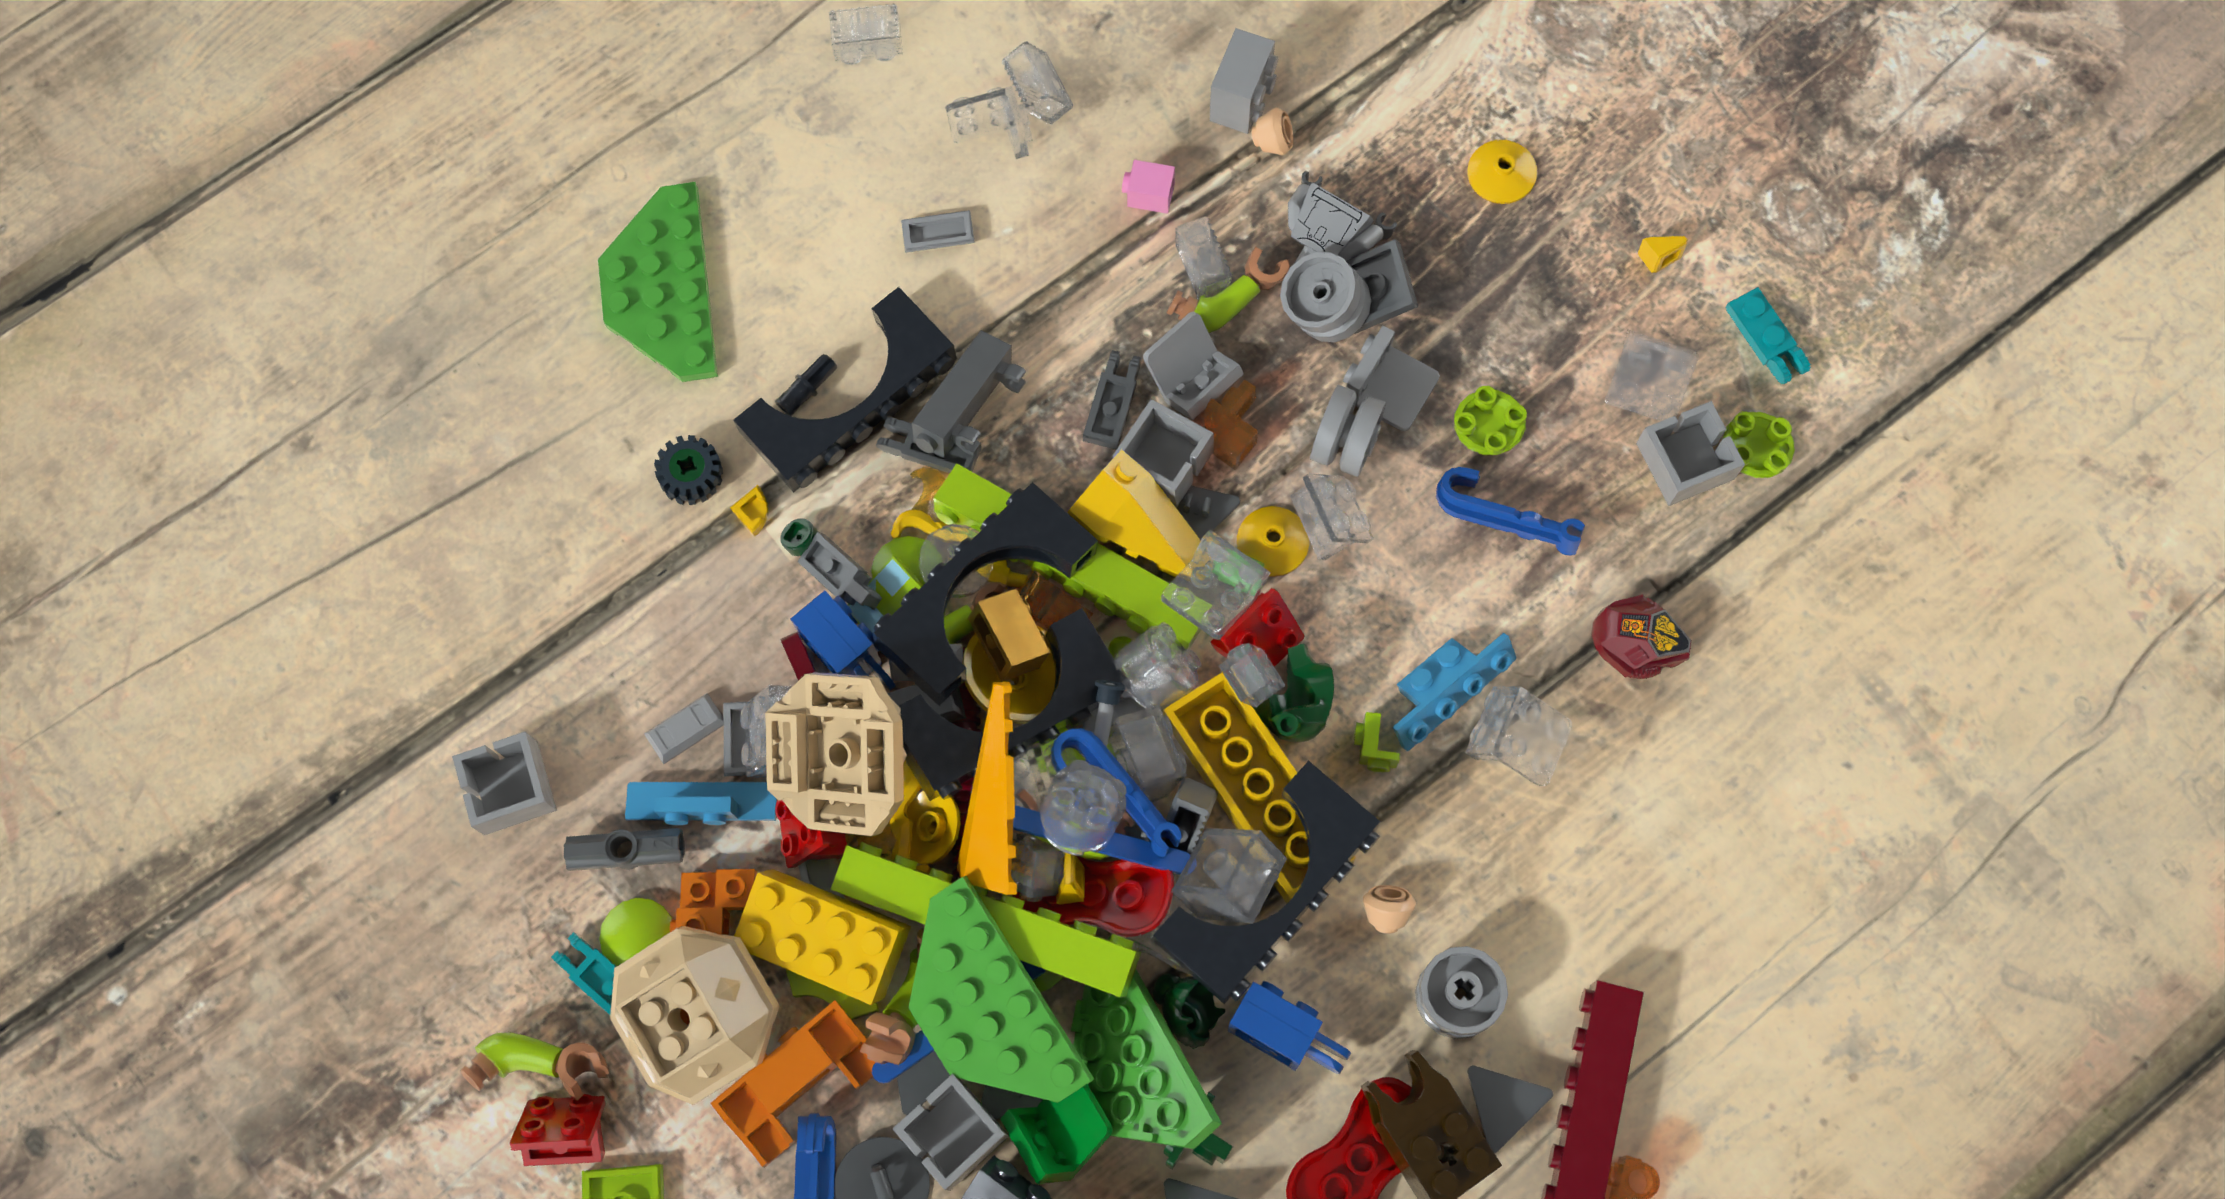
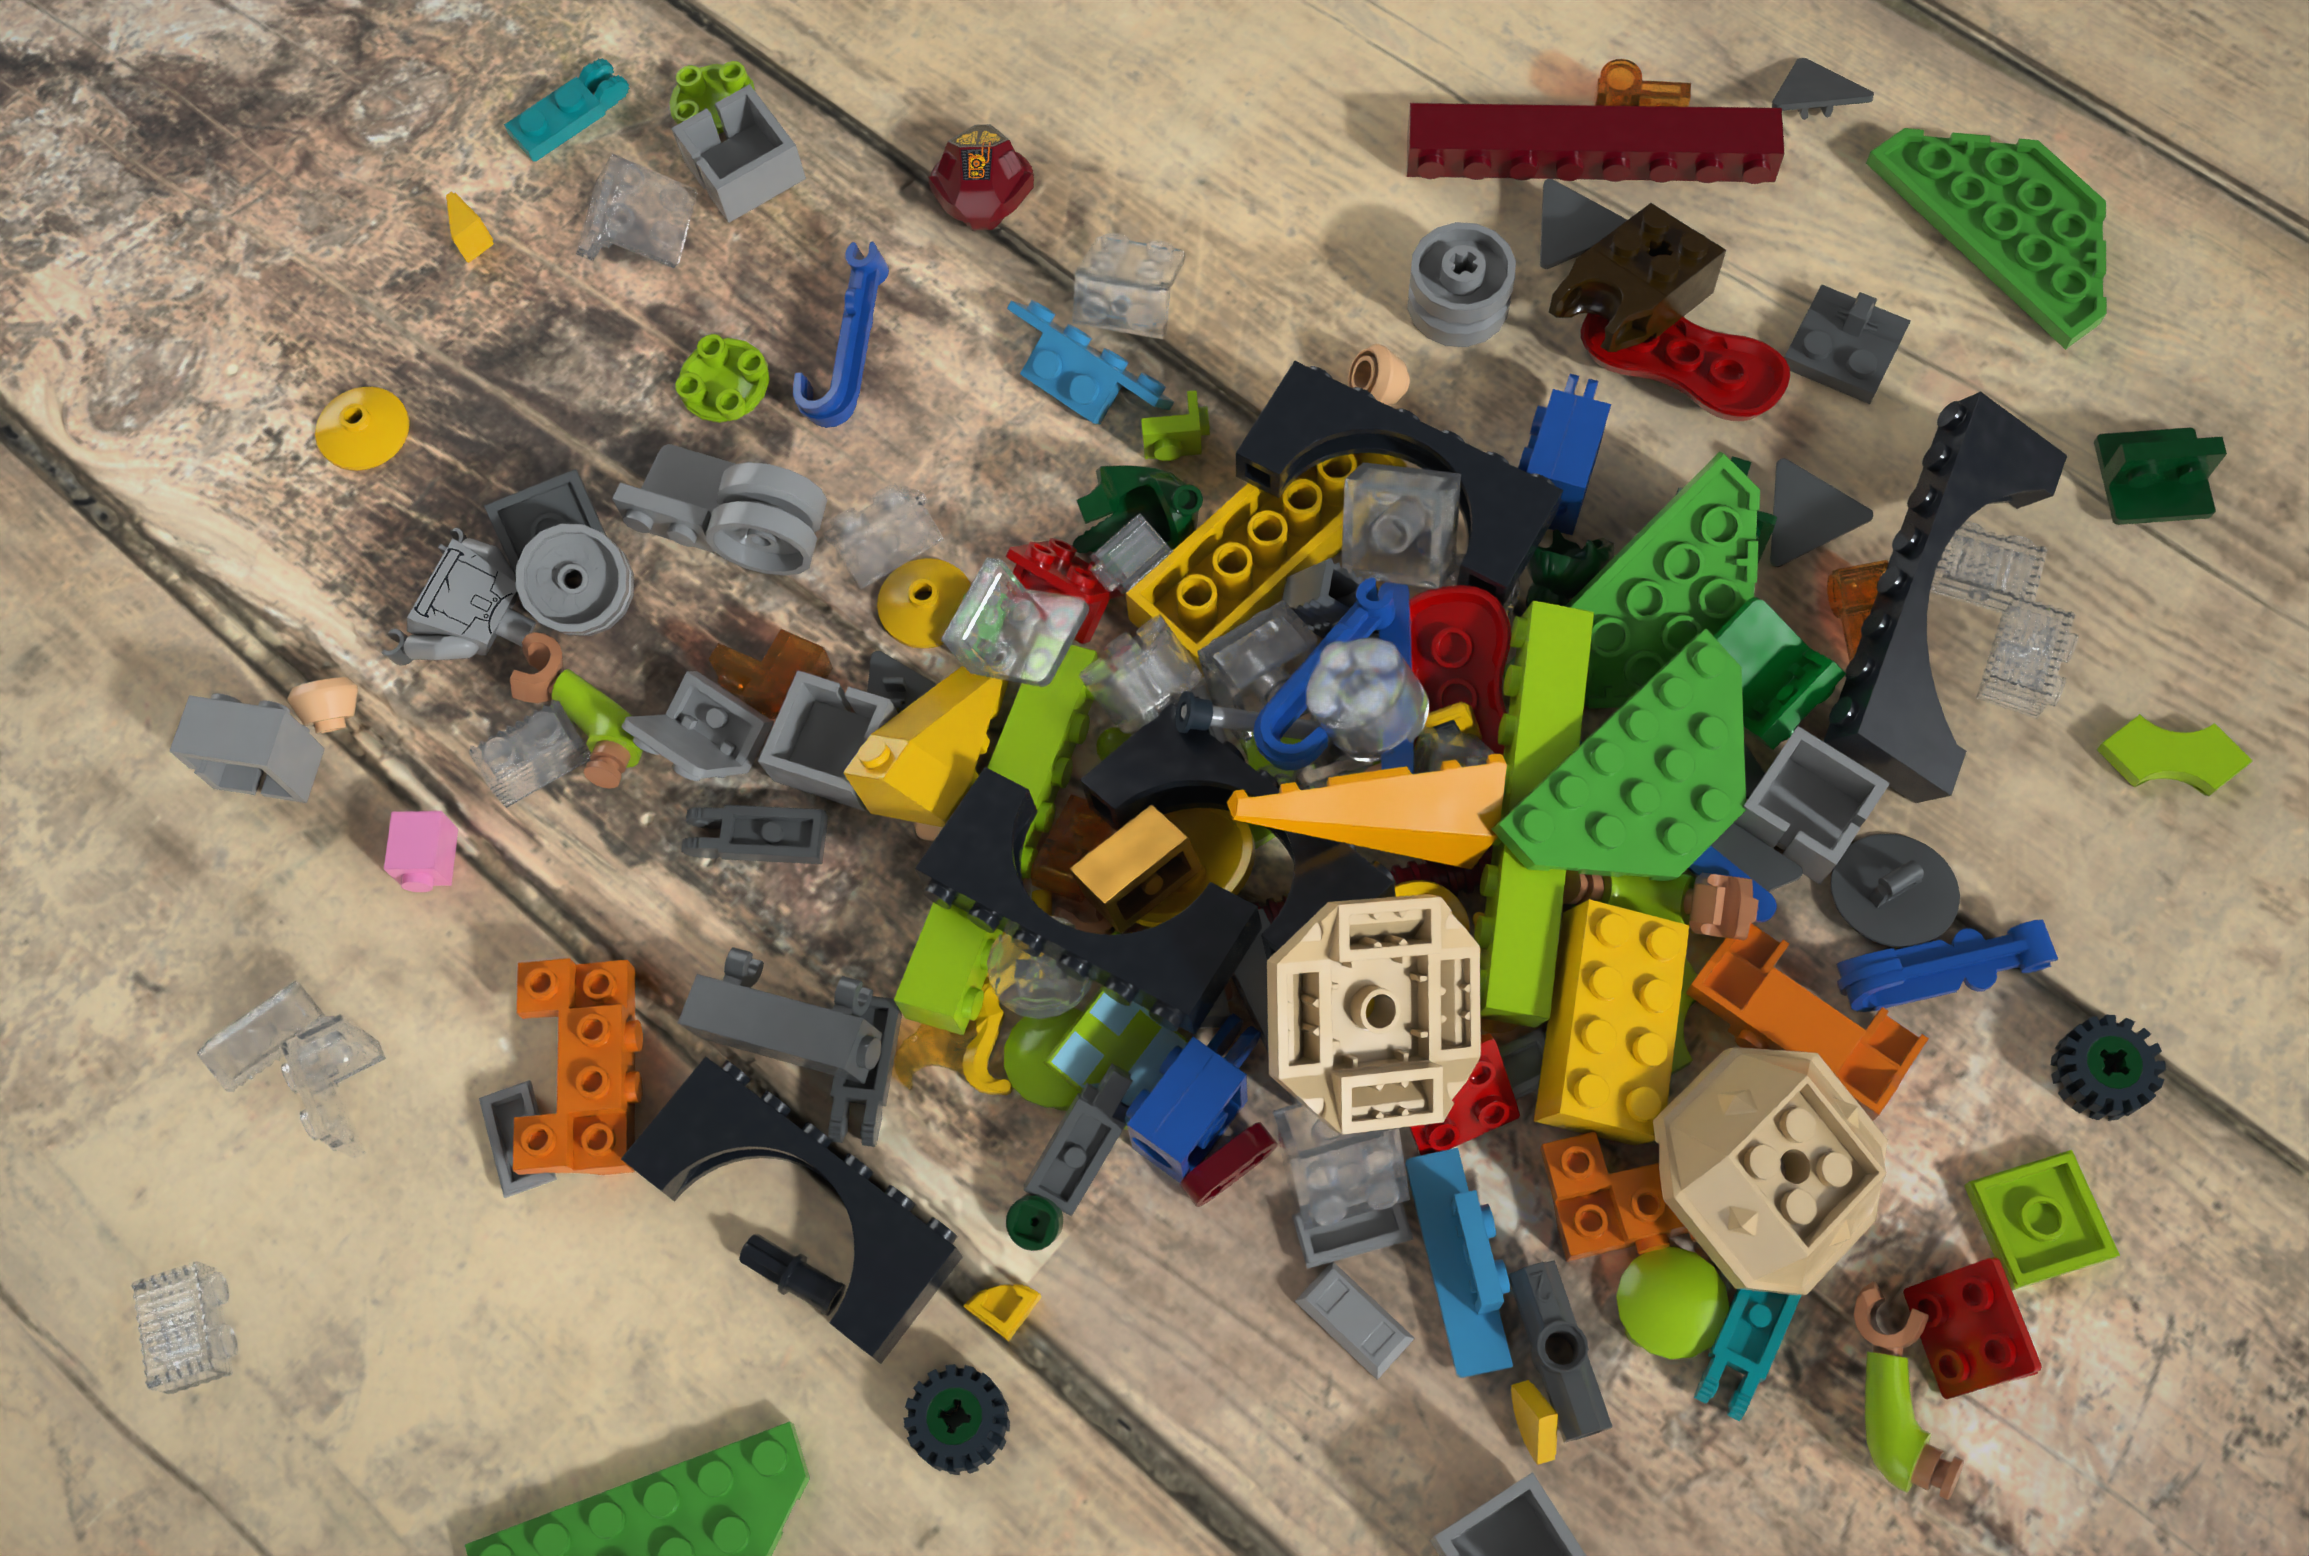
camera: 100 degrees left, 5 degrees down
none -> orange bracket [513,958,643,1175]
none -> yellow tile [1511,1380,1558,1465]

